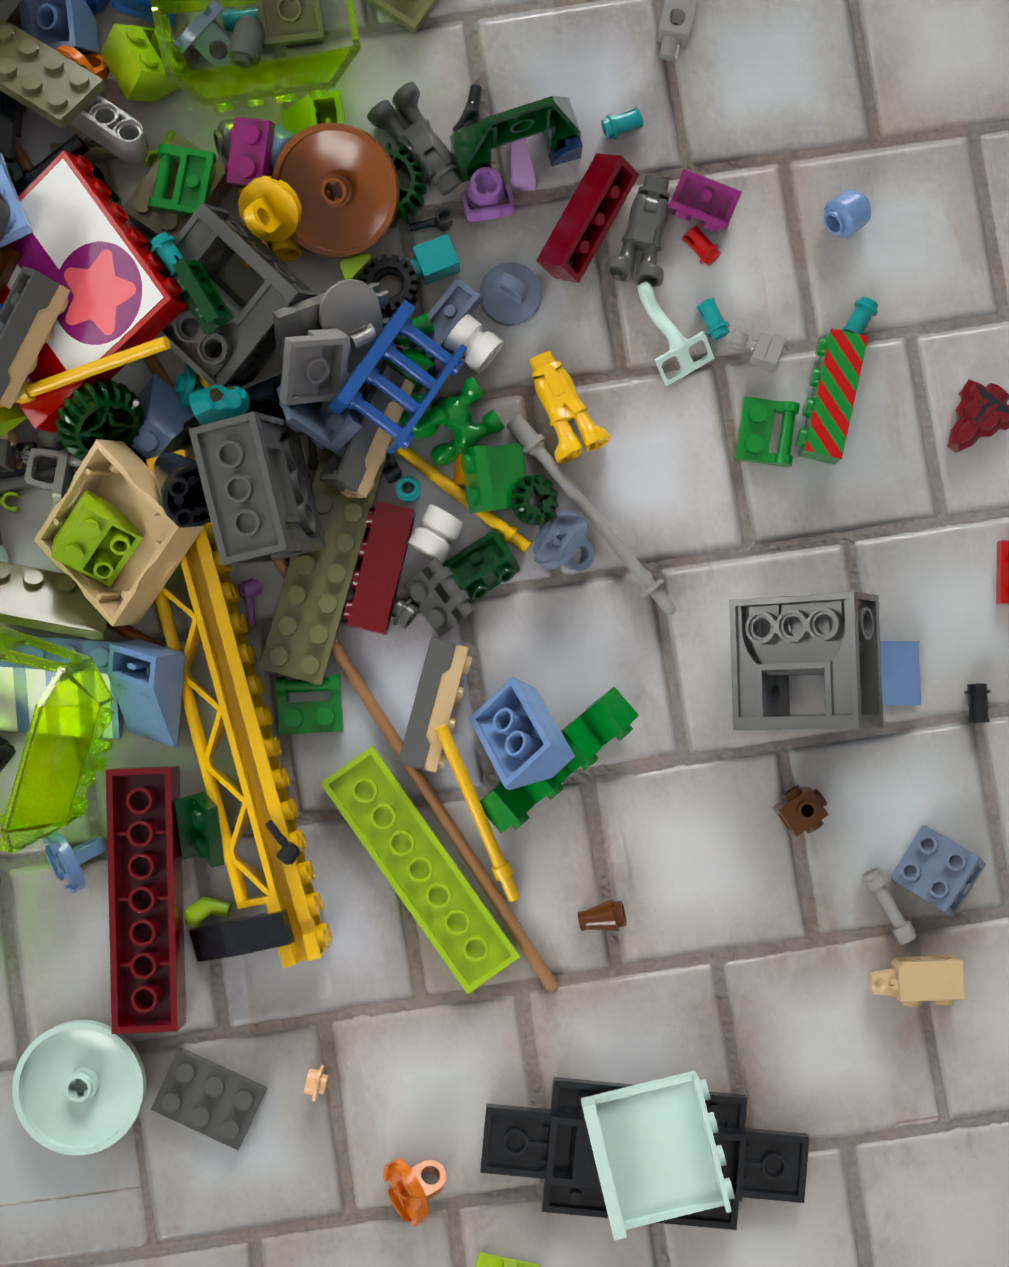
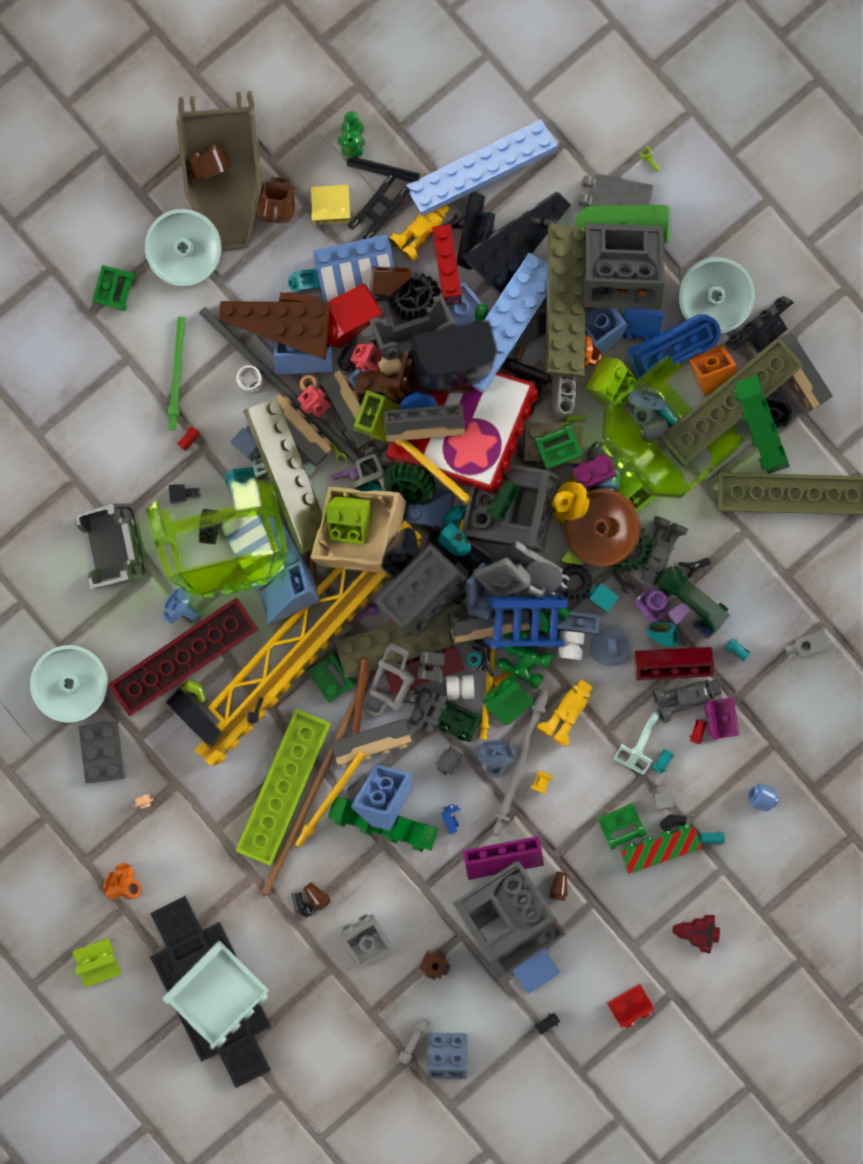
camera: 60 degrees right, 0 degrees up
teal pin [150,232,183,278] -> none
dark green bracket [173,792,224,868] -> none
dark green gear [511,475,559,525] -> none
tan hinge [868,955,965,1007] -> none
none -> black arm [292,892,315,917]
none -> medium lavender hand [332,468,359,480]
none -> light grey plate [339,914,393,969]
none -> dark orange bar [352,657,369,733]
none -> light grey bar [362,643,416,717]
none -> dark grey wheel [417,651,446,682]
none -> dark grey brick [435,746,463,775]
none -> blue bracket [441,803,460,835]
none -> magenta brick [463,836,544,880]
none -> black bar [477,647,495,677]
none -> yellow bush [530,770,554,794]
none -> reddish brown cone [549,871,568,901]
none -> teal rock [646,622,679,647]
none -> black arm [660,814,687,831]

